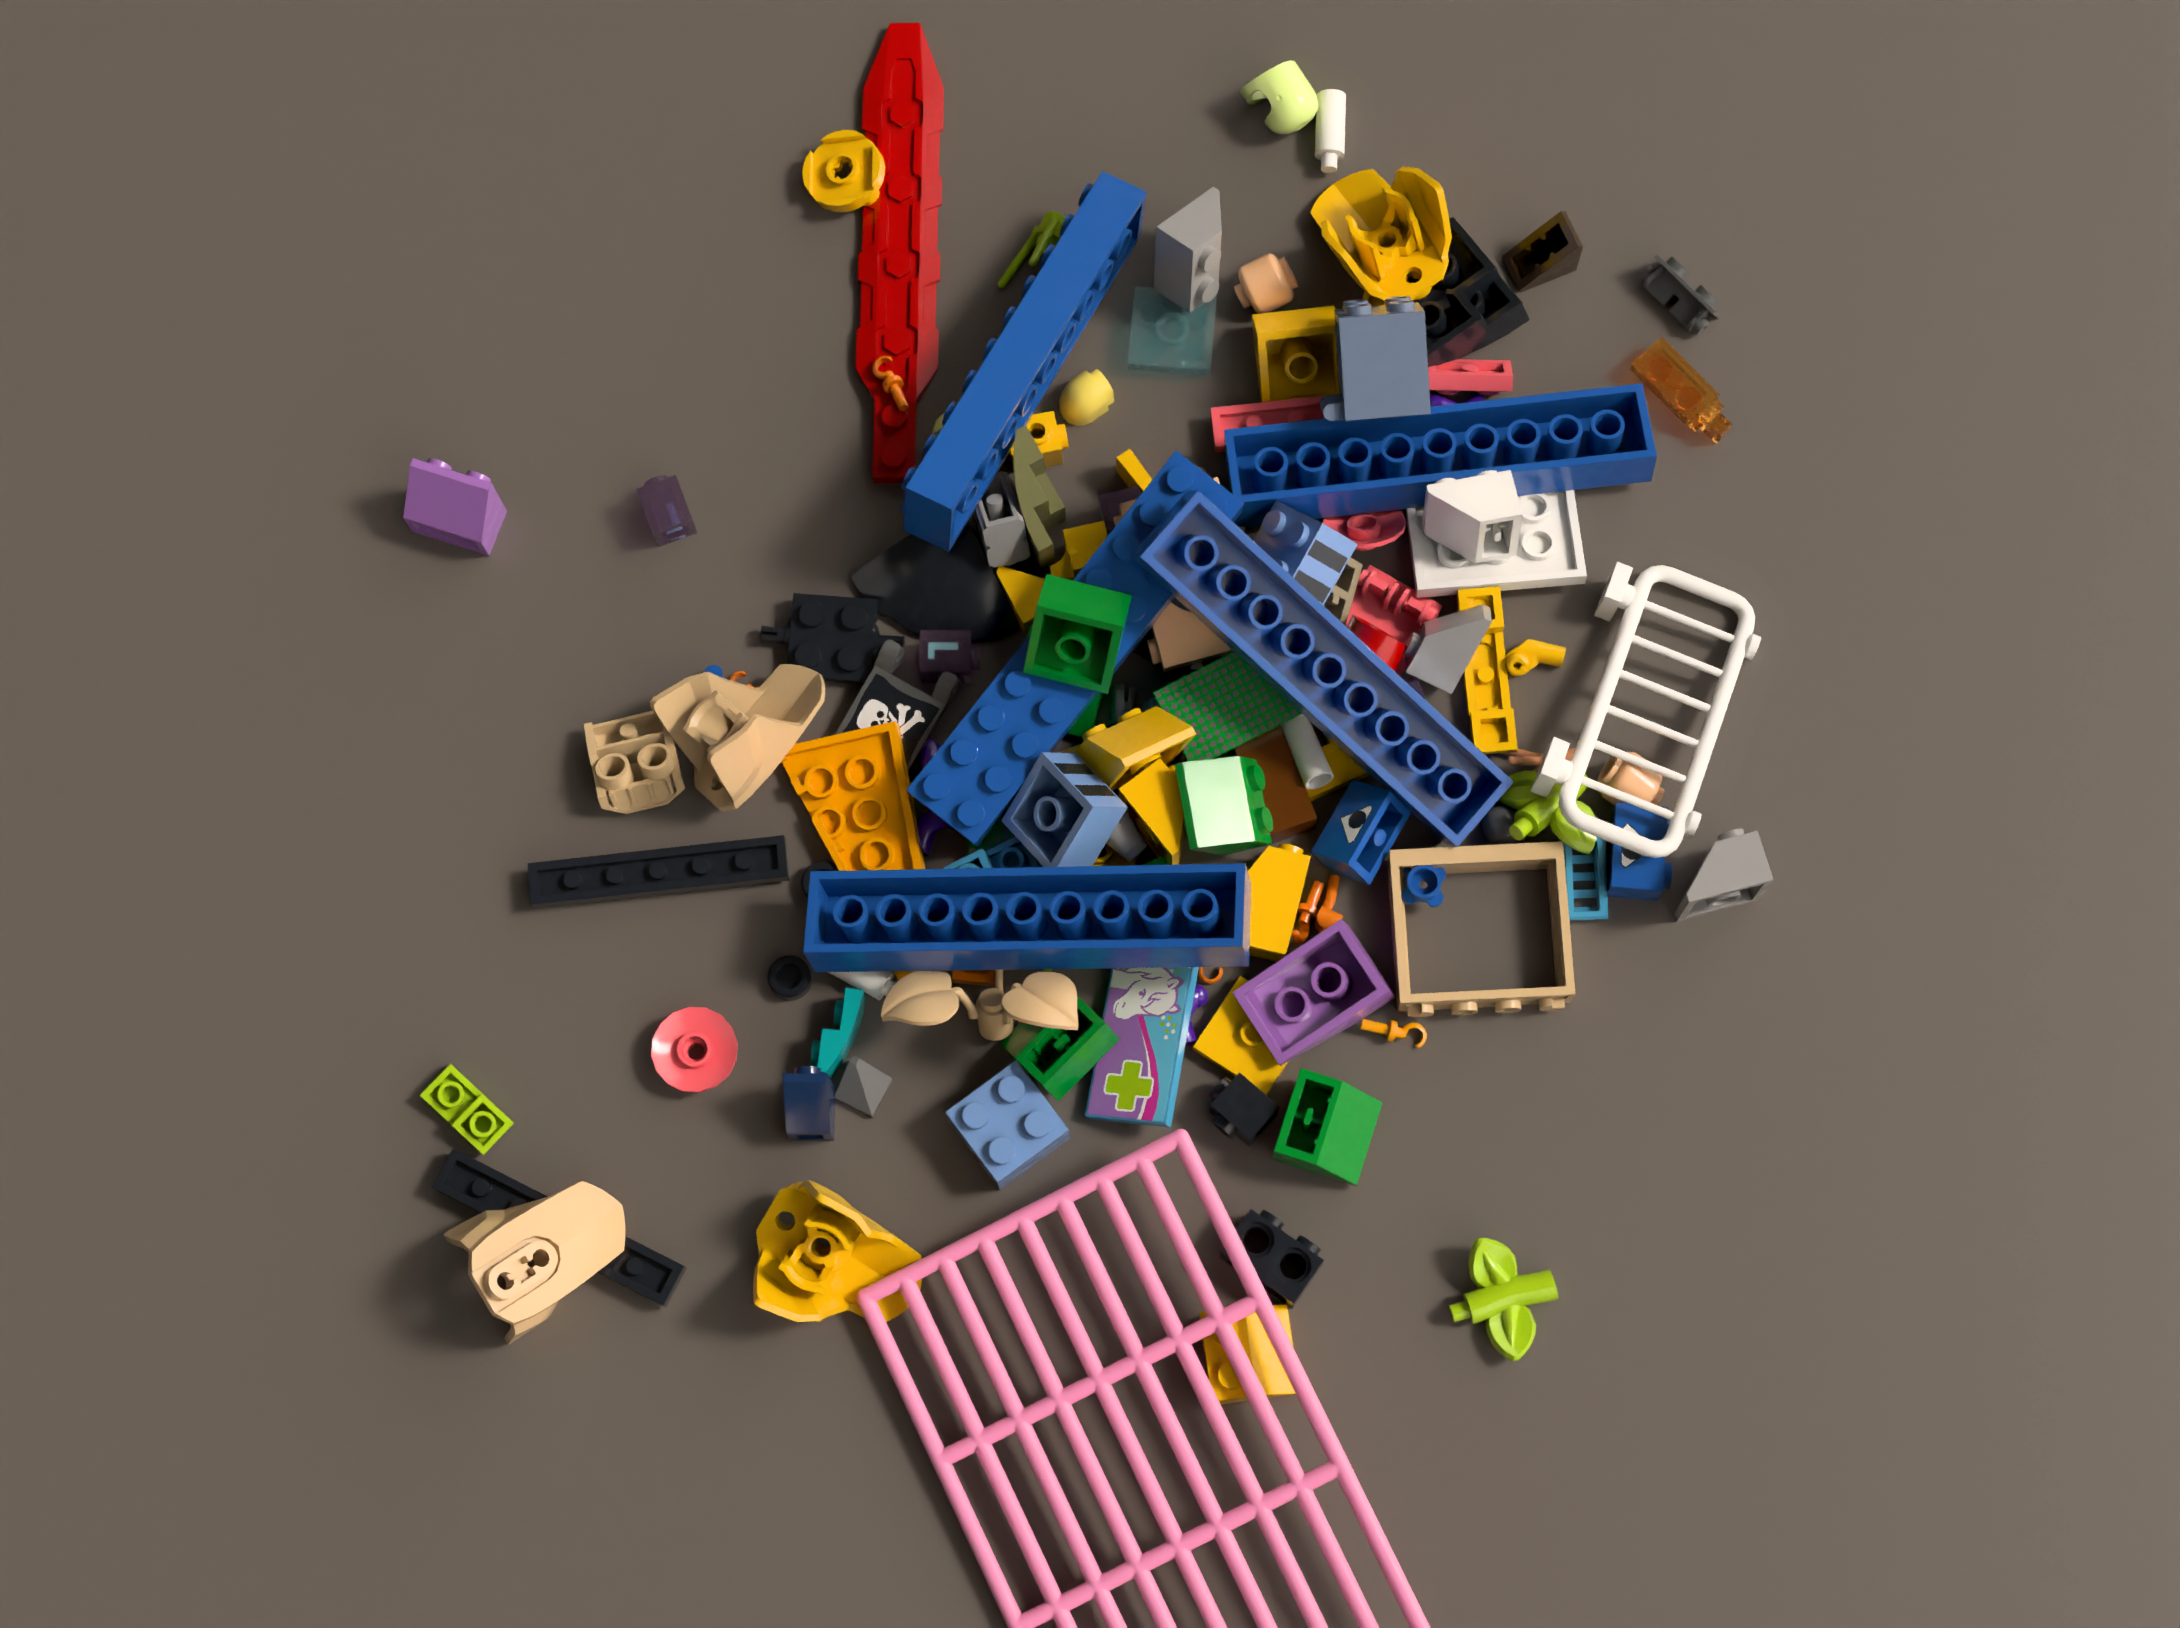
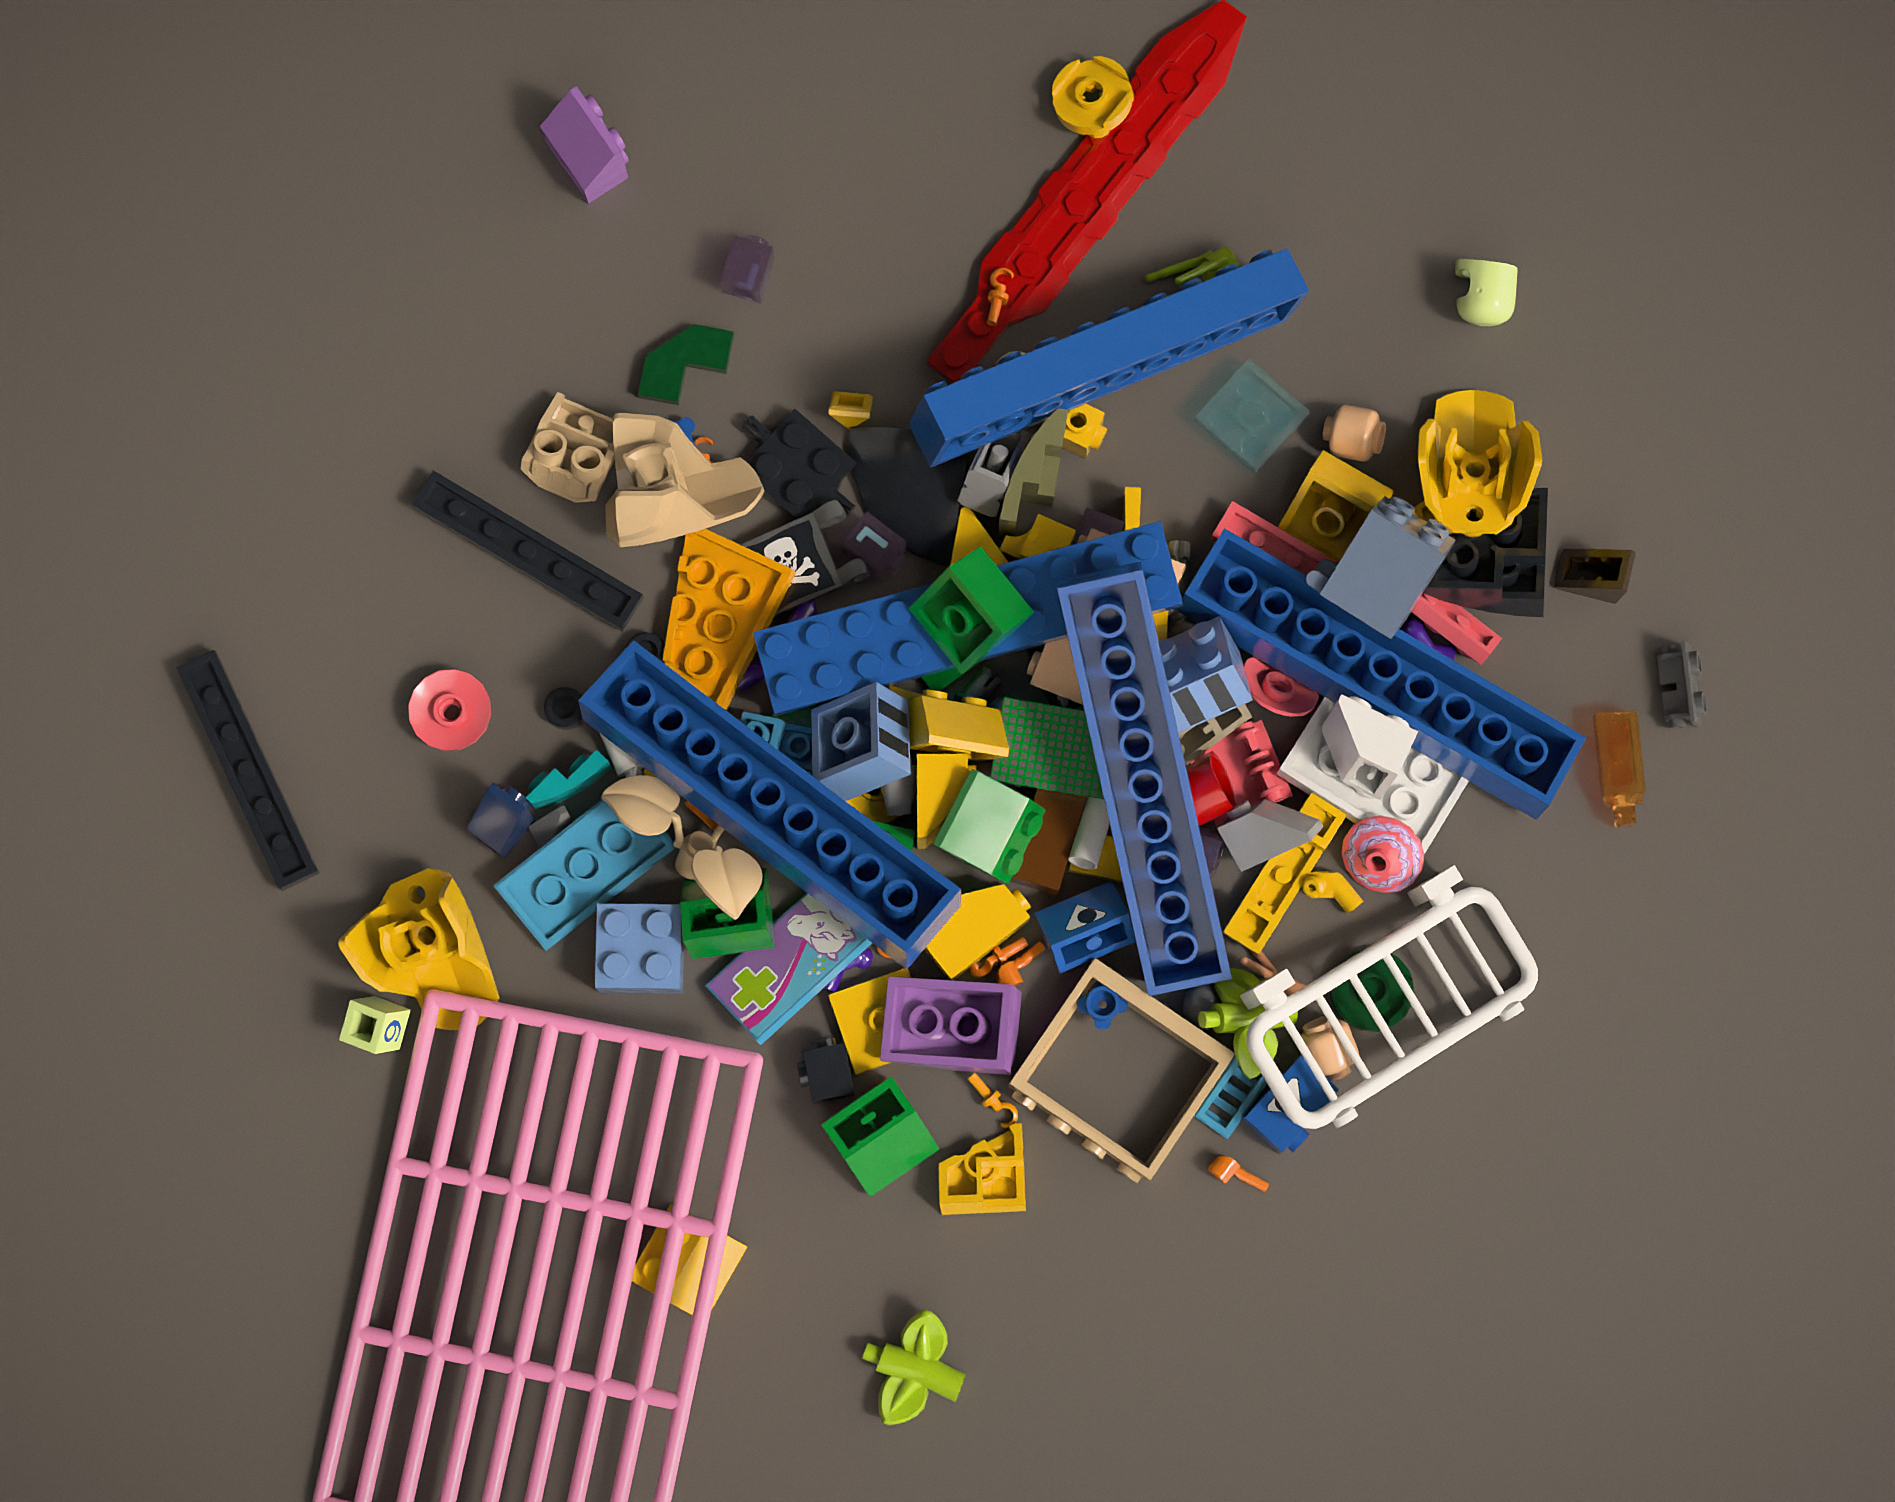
camera: 30 degrees right, 5 degrees up
lime slope [420,1063,514,1155] -> none
piece [444,1181,625,1345] -> none
light yellow piece [1059,369,1114,426] -> none
light grey slope [1153,187,1222,313] -> none
black brick [1220,1209,1324,1309] -> none
white cylinder [1315,89,1346,173] -> none
light grey slope [1674,828,1774,922] -> none
none -> yellowish green brick [339,996,411,1054]
none -> dark azure tile [493,799,676,951]
none -> dark green tile [638,324,735,405]
none -> yellow slope [829,391,873,430]
none -> yellow slope [938,1123,1026,1215]
none -> orange hand [1208,1155,1269,1192]
none -> dark green tile [1330,950,1414,1032]
none -> dish [1341,815,1424,893]

